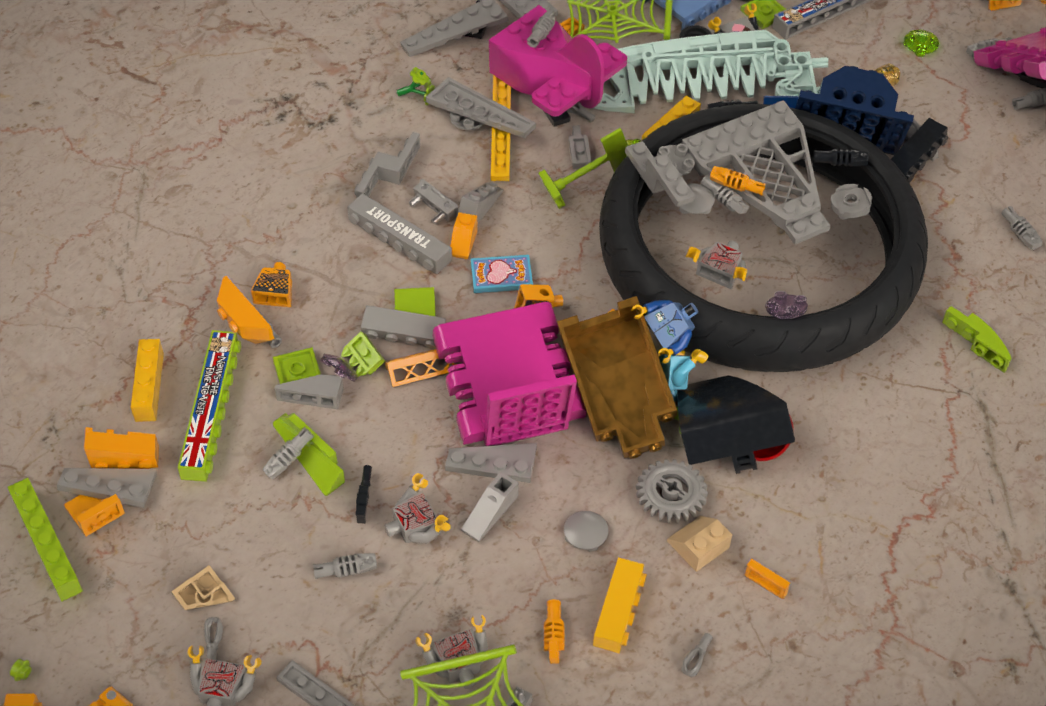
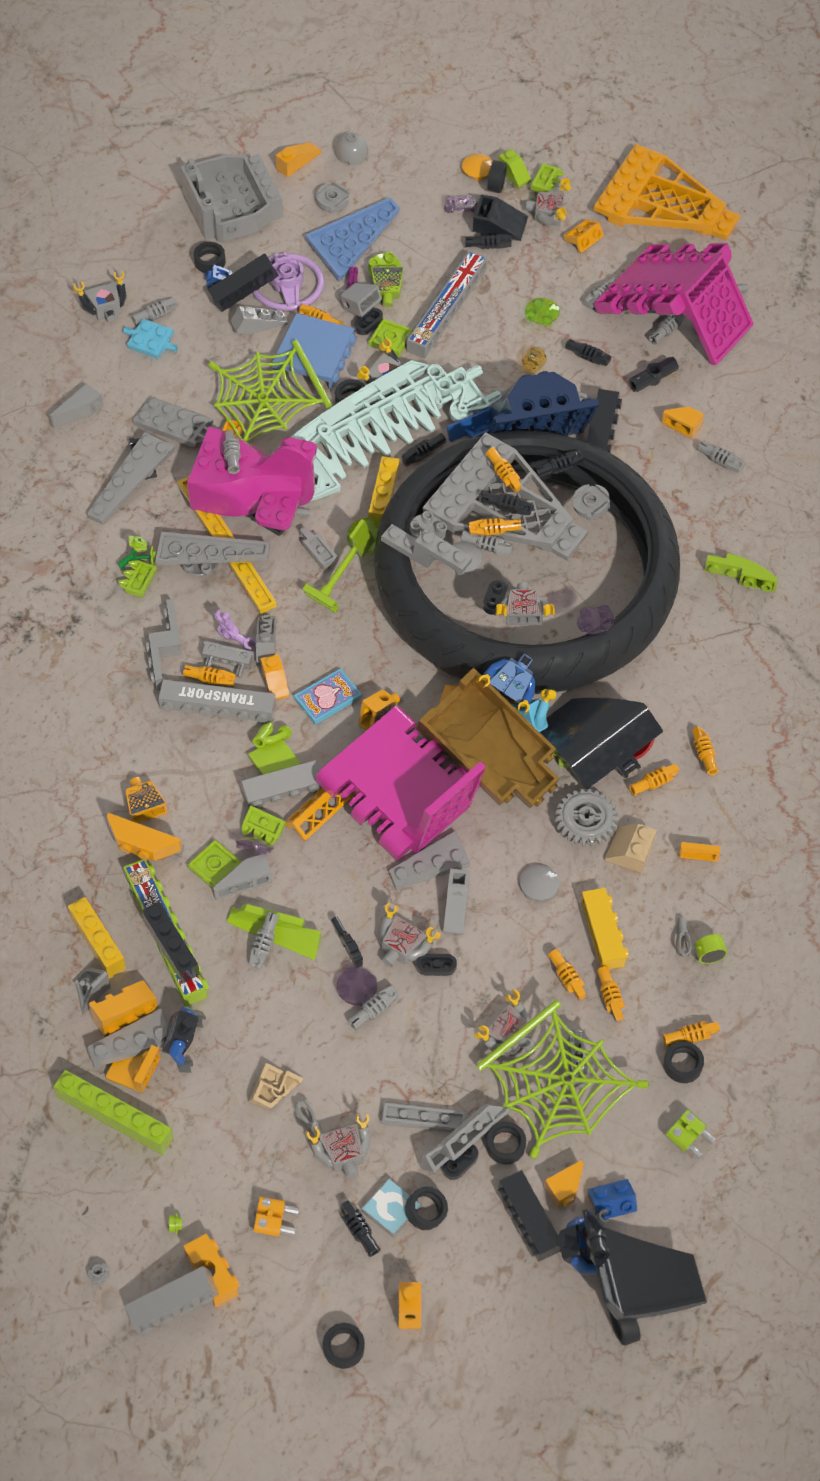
camera: 30 degrees left, 5 degrees up
none -> light grey slope [73,967,110,1015]
none -> lime plate [118,560,157,598]
none -> black brick [142,901,200,984]
none -> torso [161,1006,206,1073]
none -> light orange hinge [183,665,236,687]
none -> lavender piece [214,610,256,651]
none -> lime plant [253,722,292,748]
none -> clear purple dish [336,967,377,1005]
none -> black plate [416,954,457,976]
none -> black hinge [480,491,533,515]
none -> black plate [483,580,507,615]
none -> light orange hinge [486,447,521,493]
none -> black hinge [565,339,612,366]
none -> light orange hinge [597,966,625,1022]
none -> black piece [628,357,679,392]
none -> light orange hinge [629,764,679,796]
none -> light orange slope [662,407,704,439]
none -> light orange hinge [692,726,719,776]
none -> lime piece [694,934,728,964]

